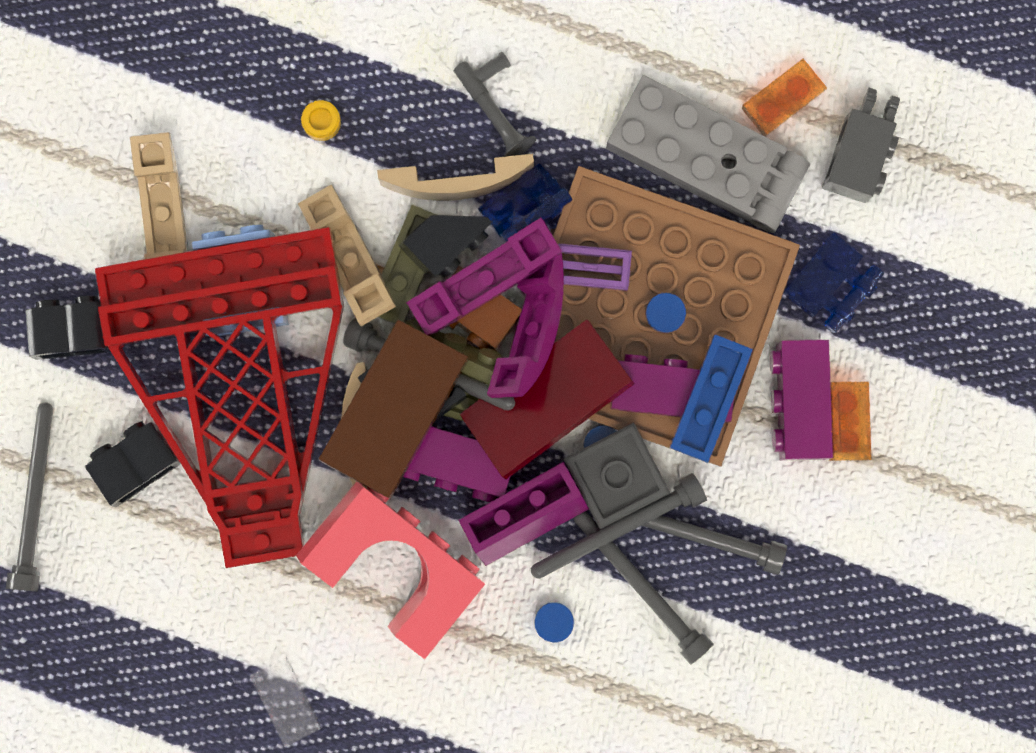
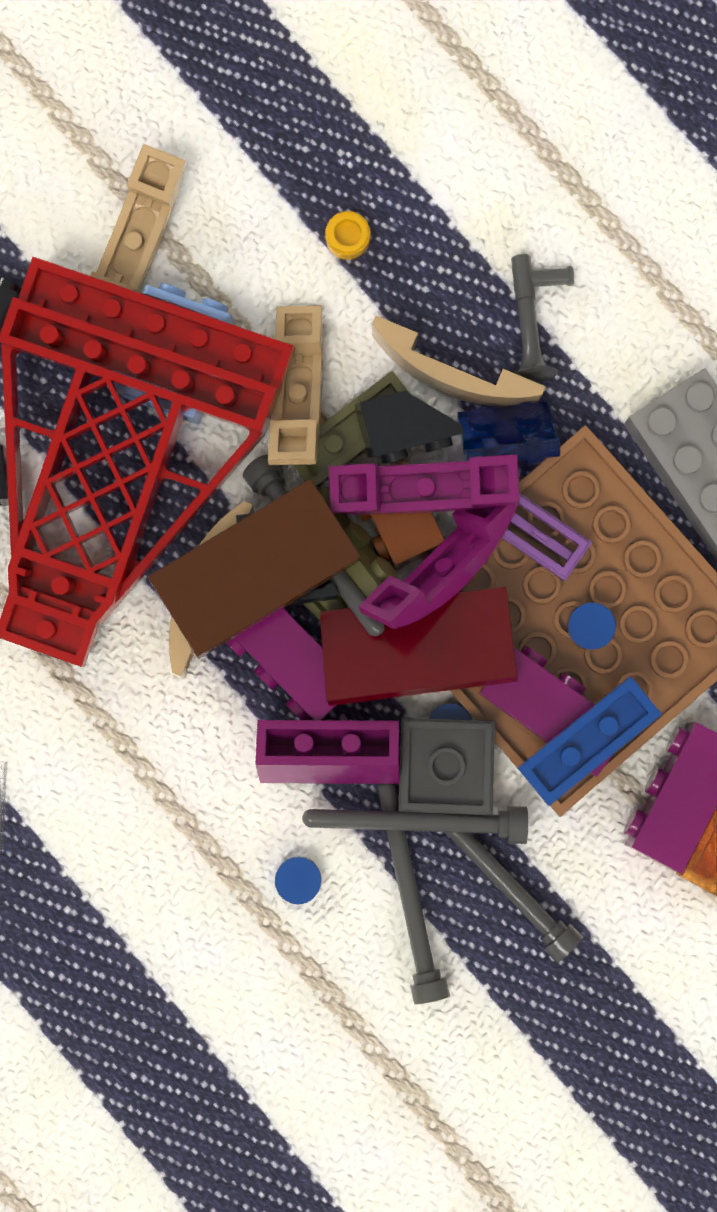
camera: 30 degrees right, 0 degrees up
coral arch [296,481,485,659] -> none

